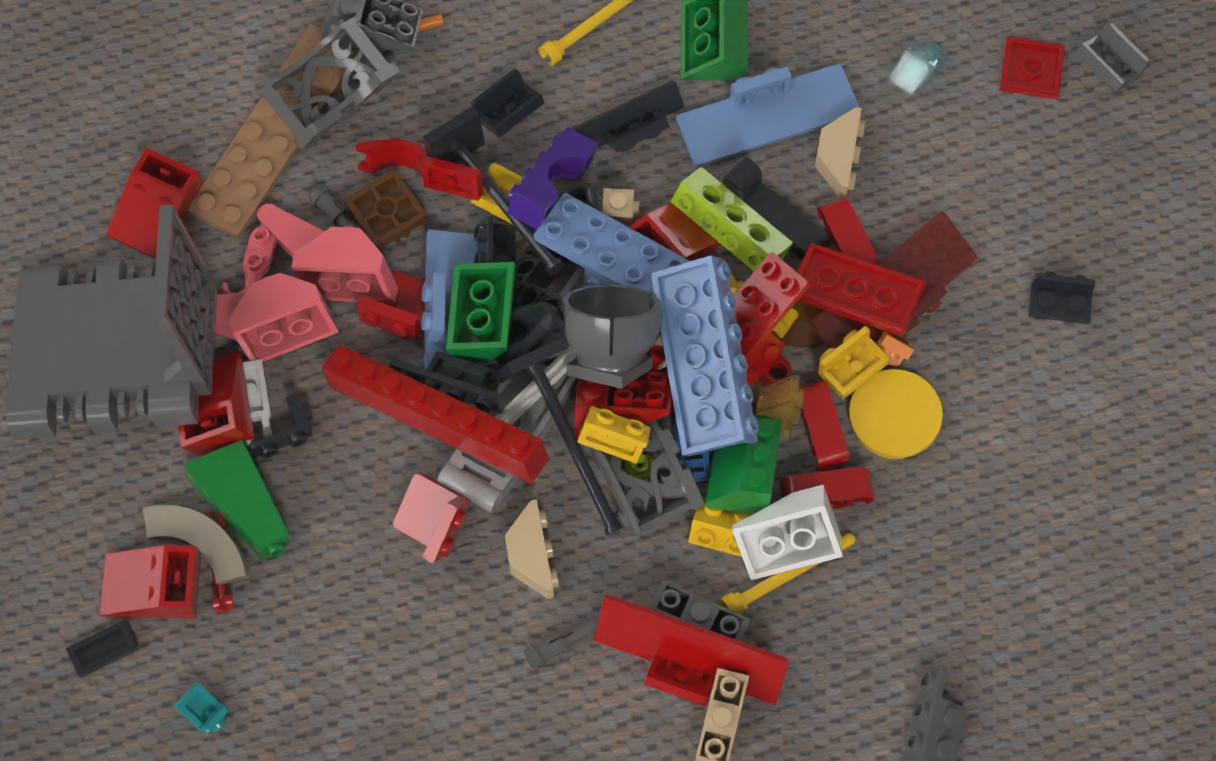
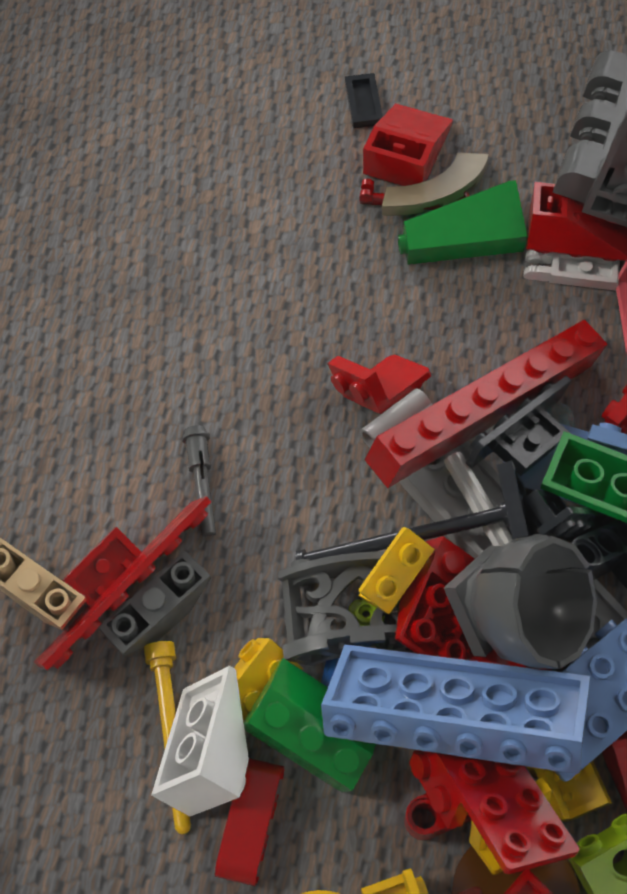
camera: 115 degrees right, 5 degrees down
teal bracket [173,682,229,734] -> none
black bracket [250,394,314,459] -> none
tan slope [505,500,559,599] -> none
clear yellow slope [756,375,804,438] -> none
red beam [795,380,849,471] -> none

